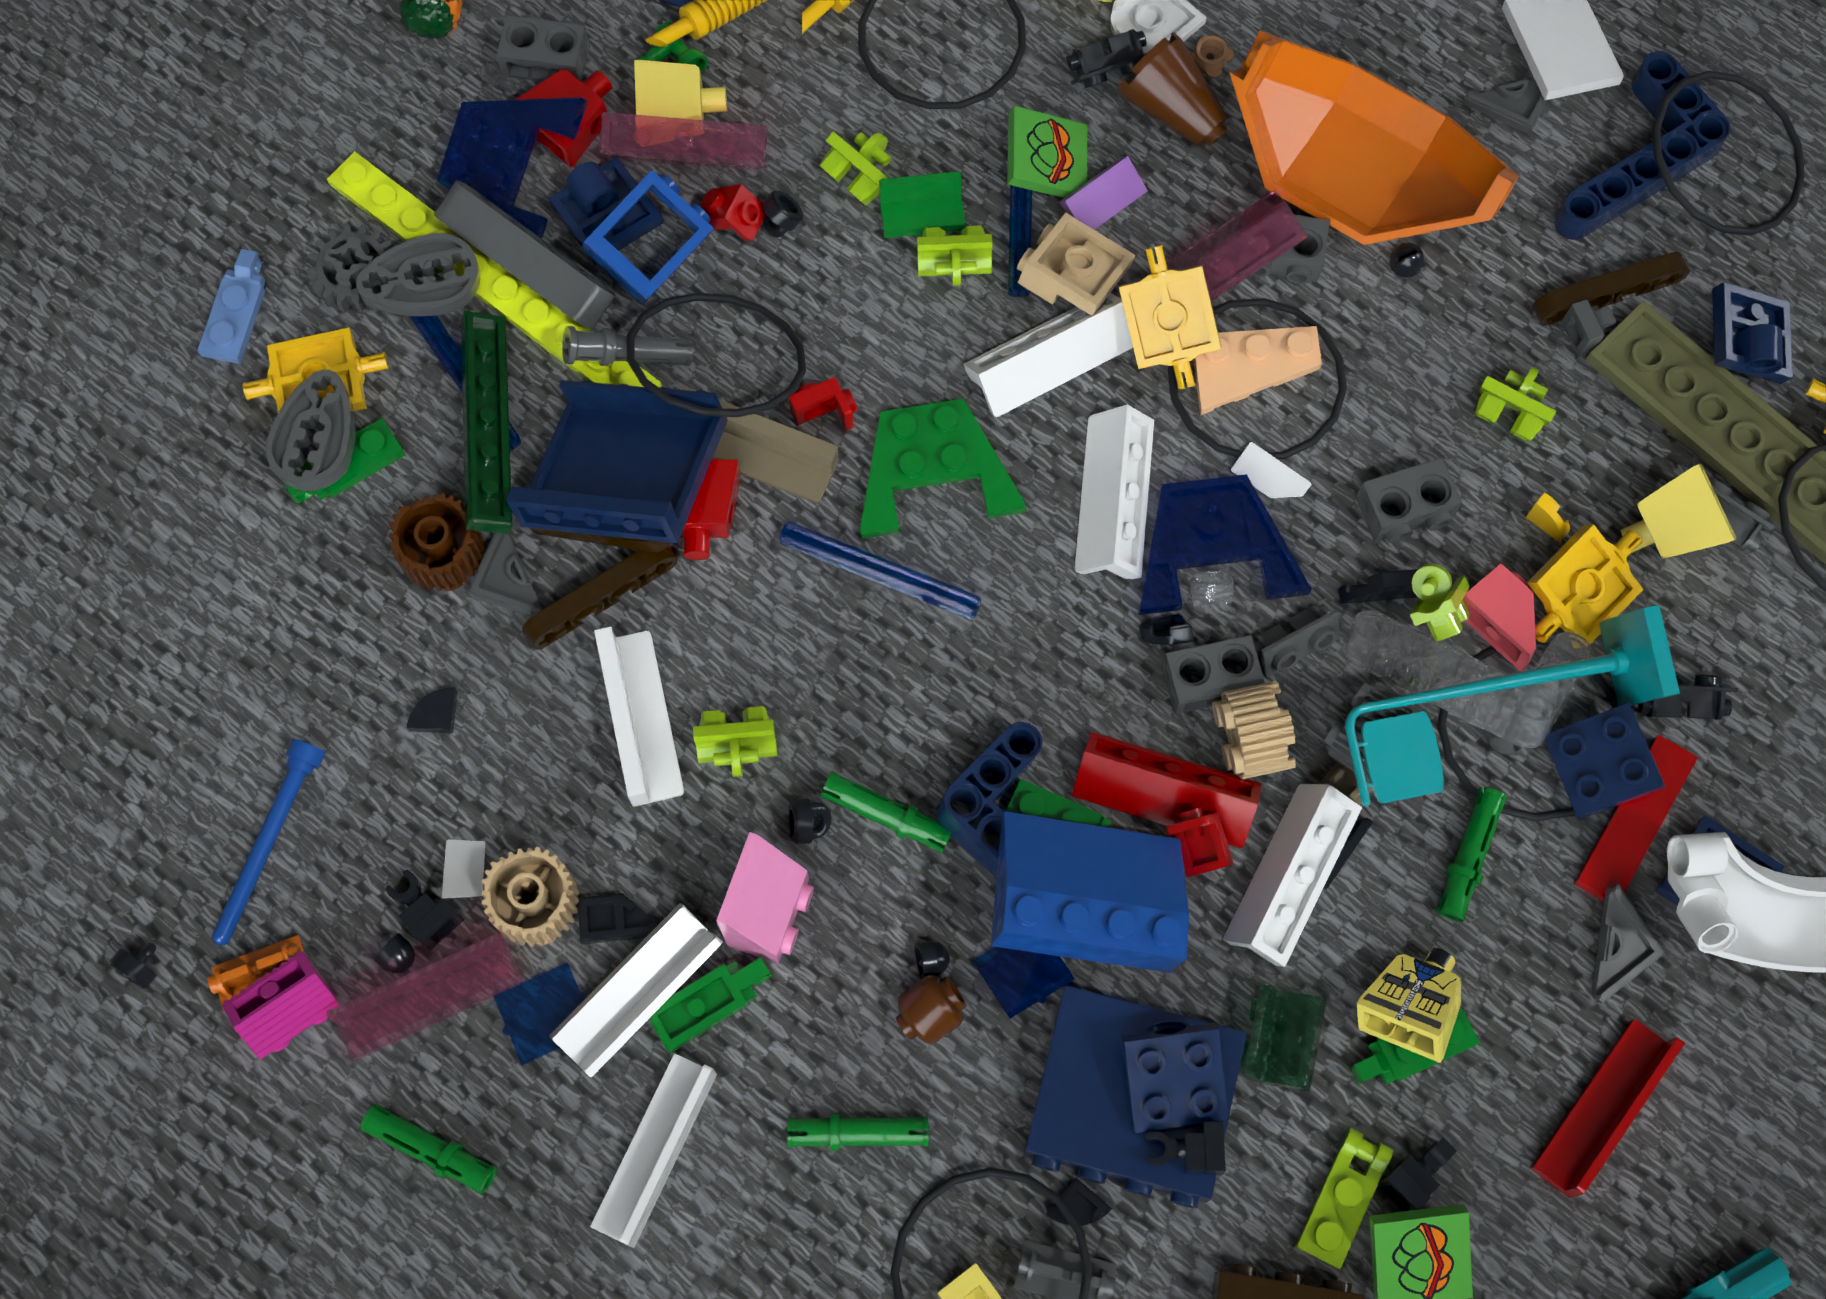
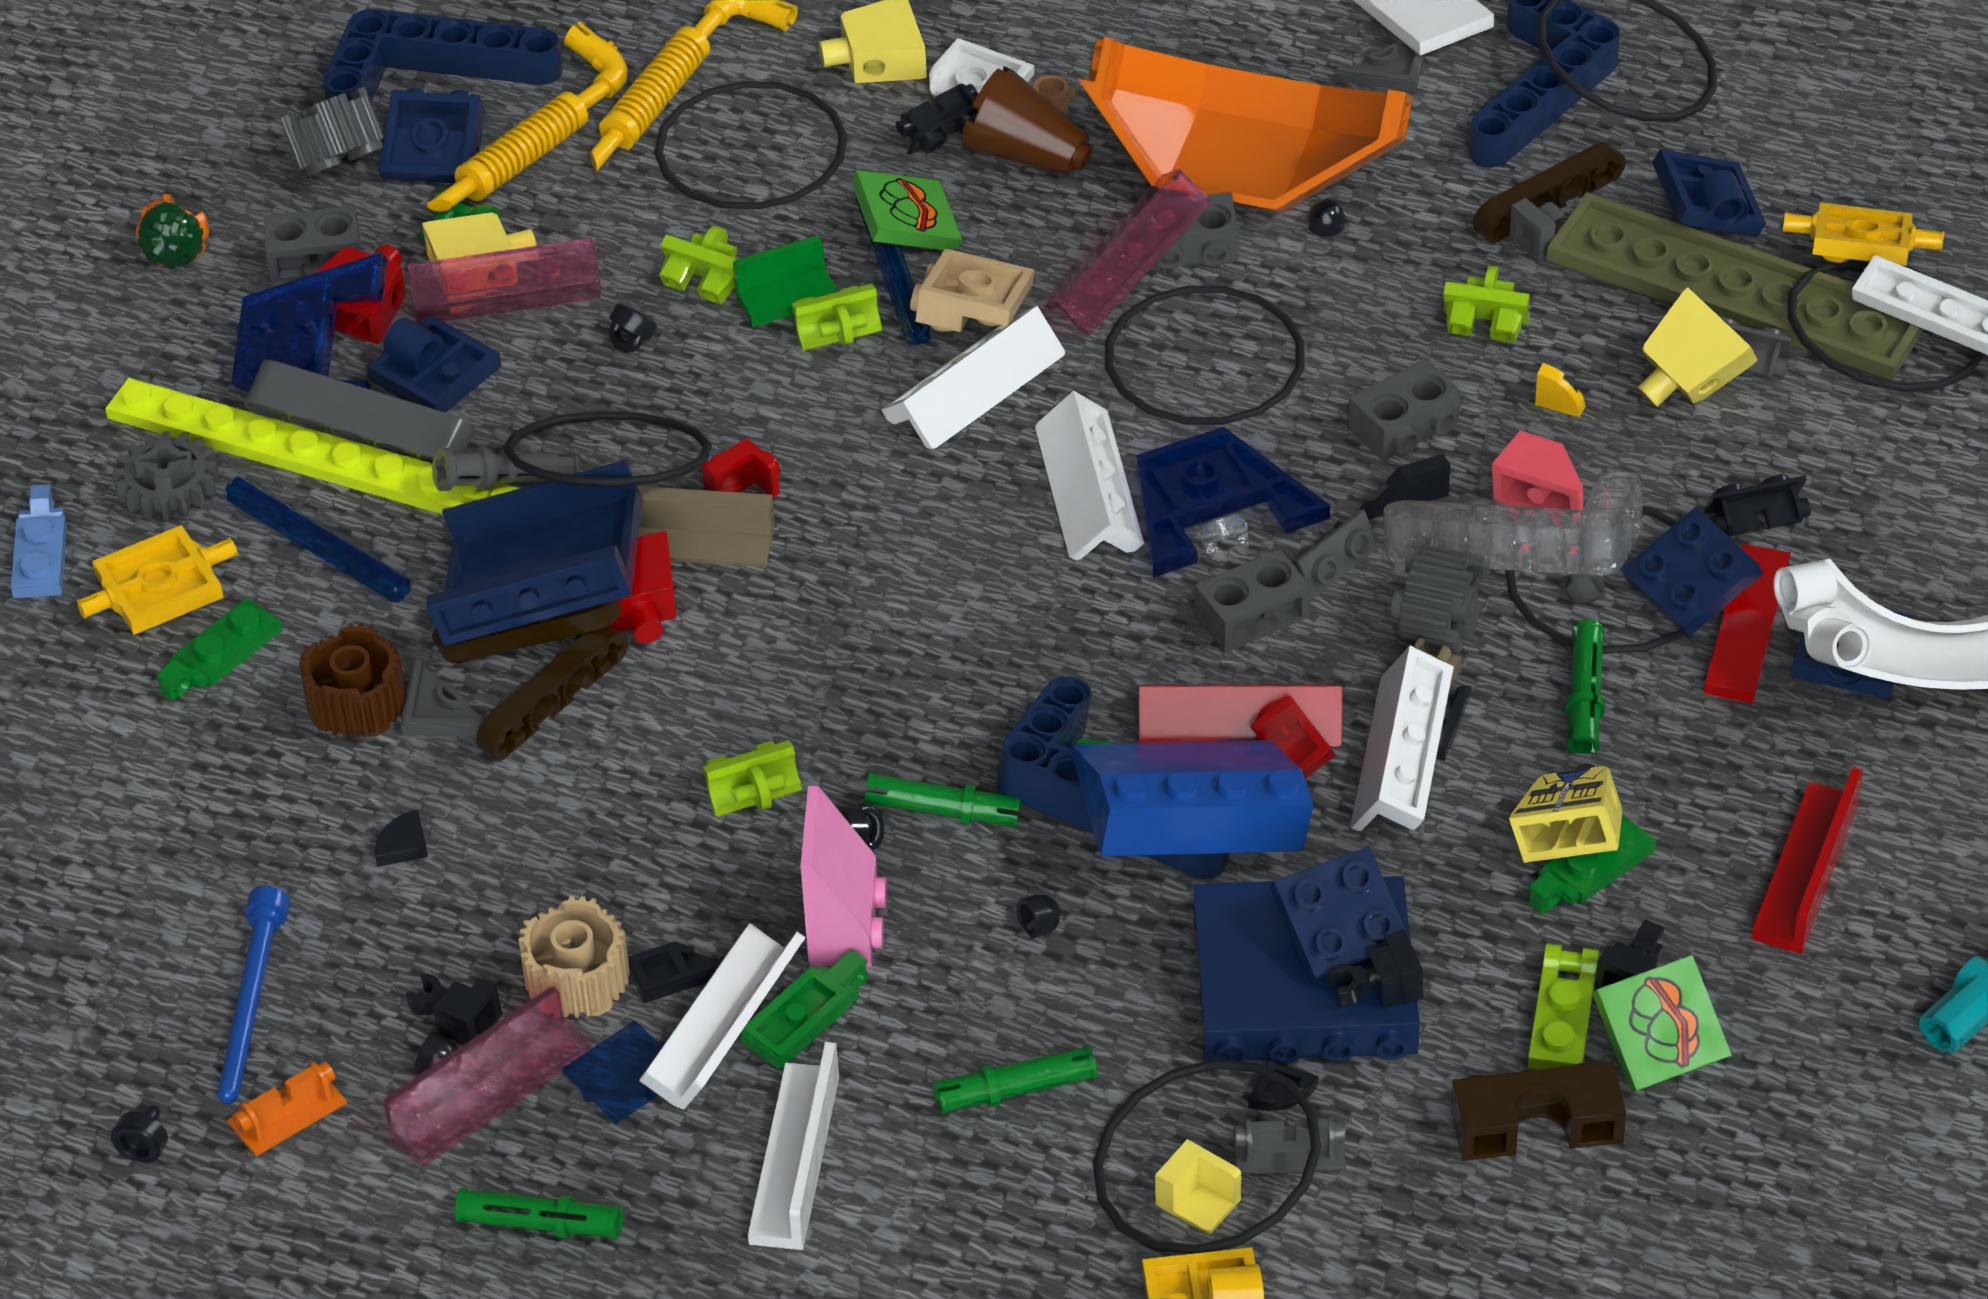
camera: 15 degrees left, 25 degrees down
dark pink brick [222,952,341,1060] -> none
dark grey piece [266,370,356,491] -> none
dark grey piece [356,233,480,316] -> none
white sticker [442,840,485,898] -> none
dark green tile [461,310,512,534] -> none
blue window [581,170,714,305] -> none
white panel [594,627,684,807] -> none
red bracket [701,184,766,241] -> none
clear blue axle [779,521,981,620] -> none
green wing [860,398,1026,539] -> none
reddish brown head [896,974,967,1044] -> none
clear blue piece [972,947,1075,1019] -> none
medium lavender tile [1060,156,1148,230] -> none
yellow plate [1119,245,1221,389] -> none
black tile [1139,614,1195,645] -> none
light nougat wing [1193,326,1322,415] -> none
tan brick [1212,681,1296,779] -> none
white sticker [1231,442,1311,498] -> none
clear green bracket [1241,983,1327,1092] -> none
teal piece [1345,605,1680,807] -> none
lime hips [1410,563,1470,642] -> none
yellow plate [1527,524,1644,648] -> none
dark grey tile [1592,884,1665,1003] -> none

